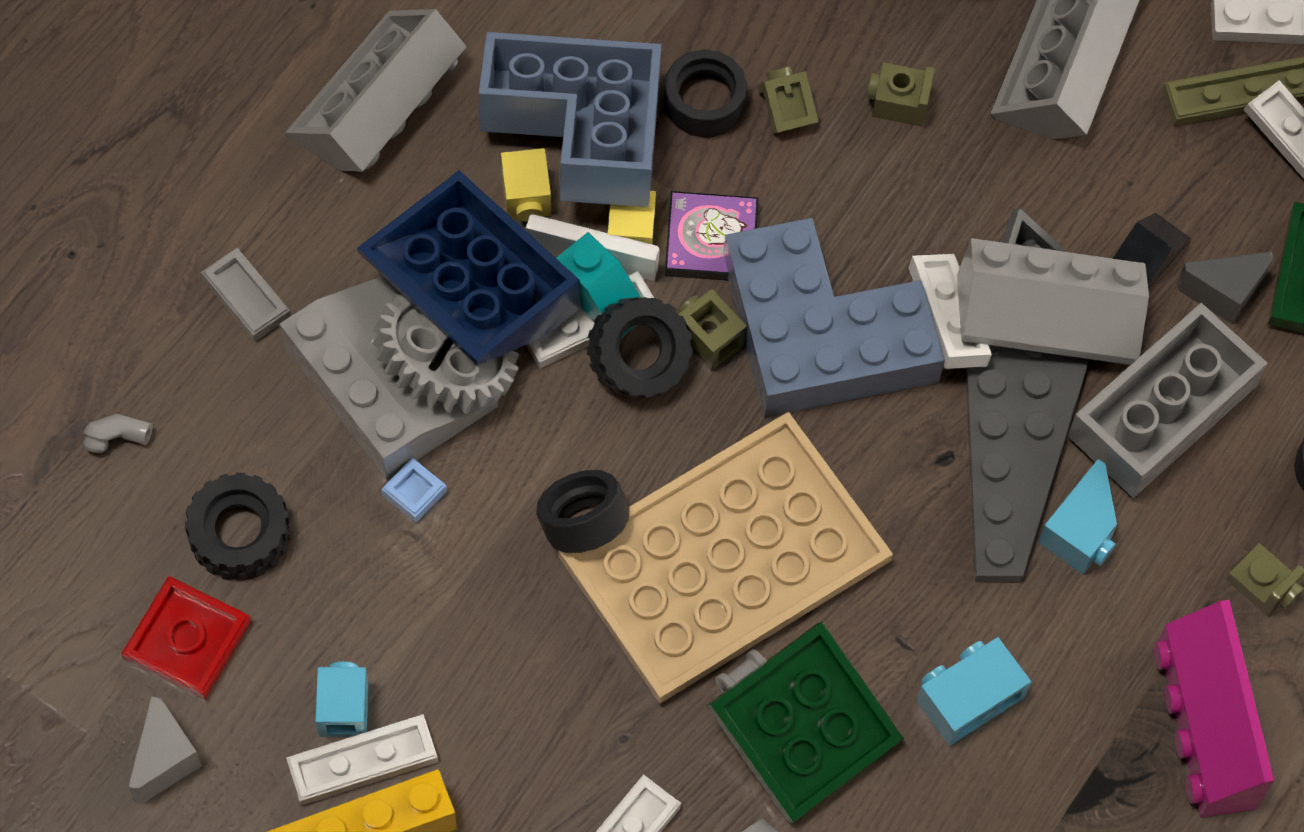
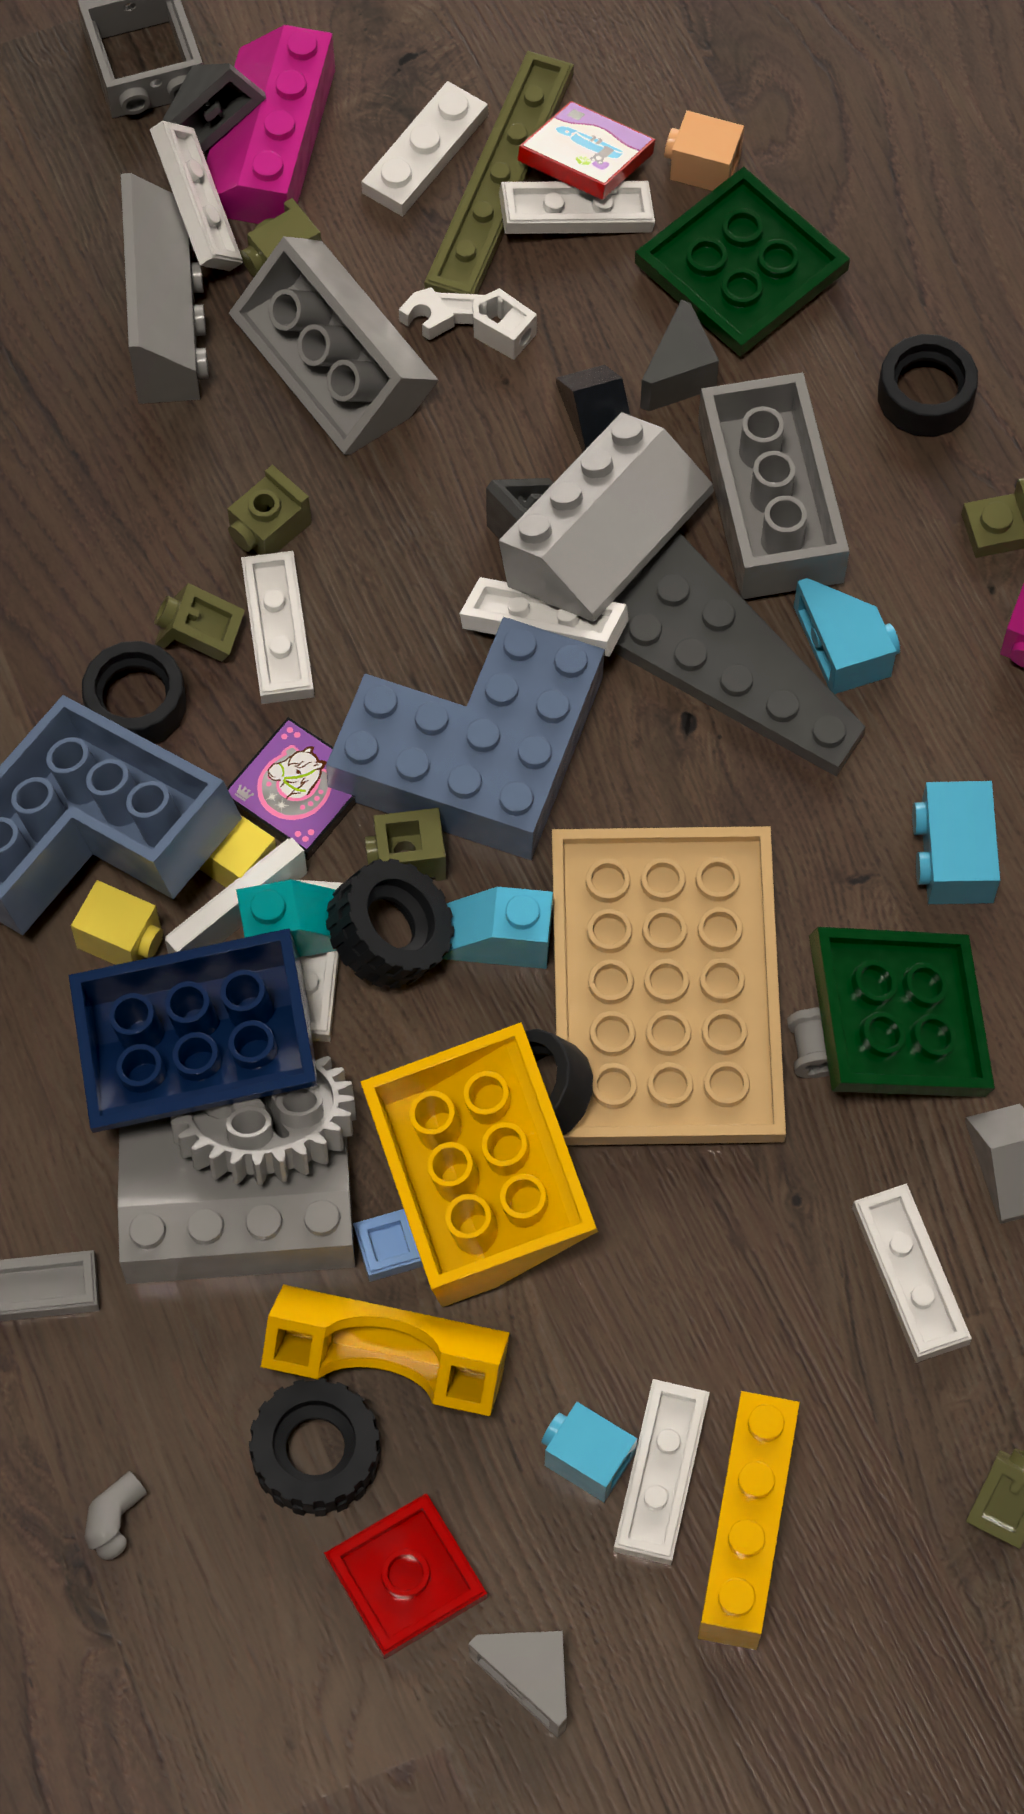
camera: 55 degrees left, 0 degrees up
none -> white tile [241,551,314,704]
none -> yellow arch [261,1284,510,1416]
none -> yellow slope [360,1022,598,1307]
none -> white piece [399,287,537,360]
none -> medium azure slope [442,887,553,969]

